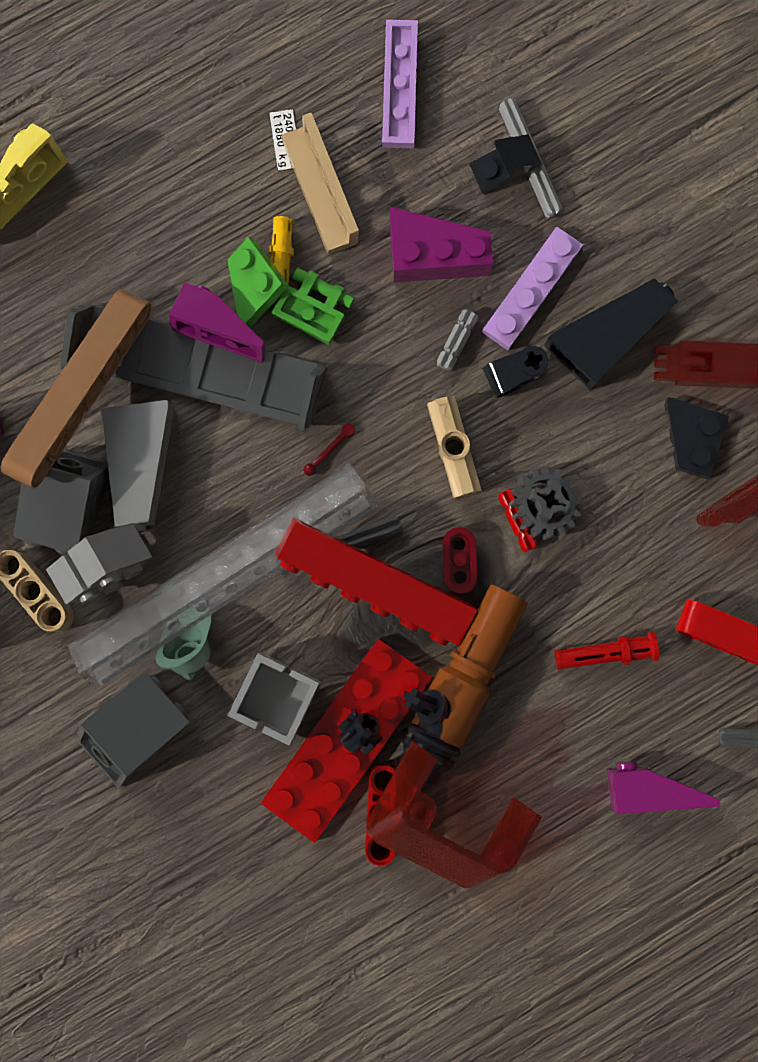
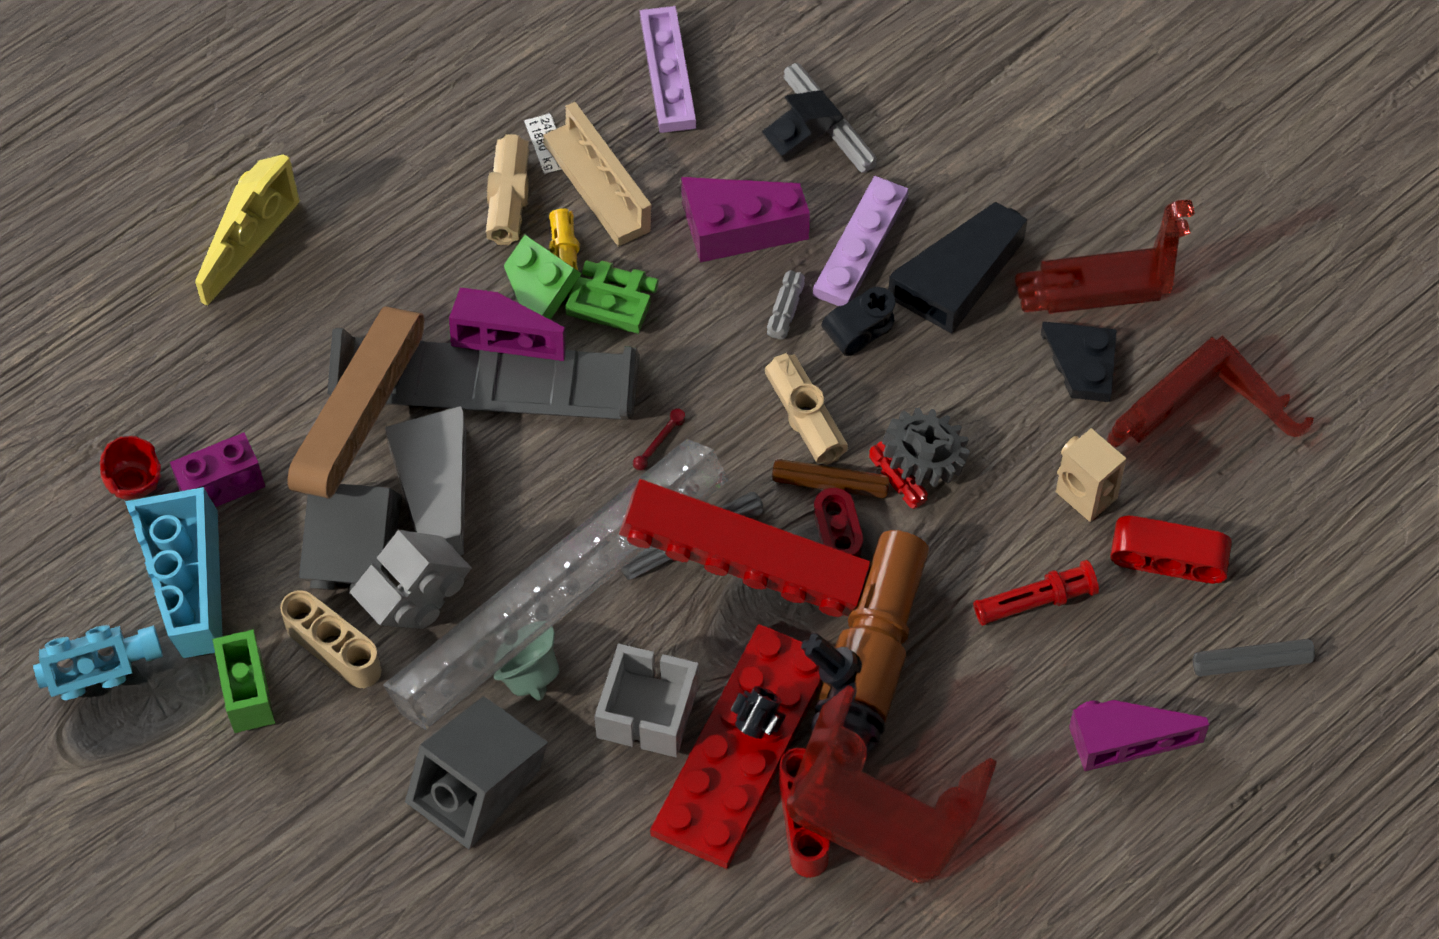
camera: 10 degrees left, 25 degrees down
none -> tan piece [486,134,529,245]
none -> reddish brown axle [772,459,889,498]
none -> tan brick [1056,428,1127,522]

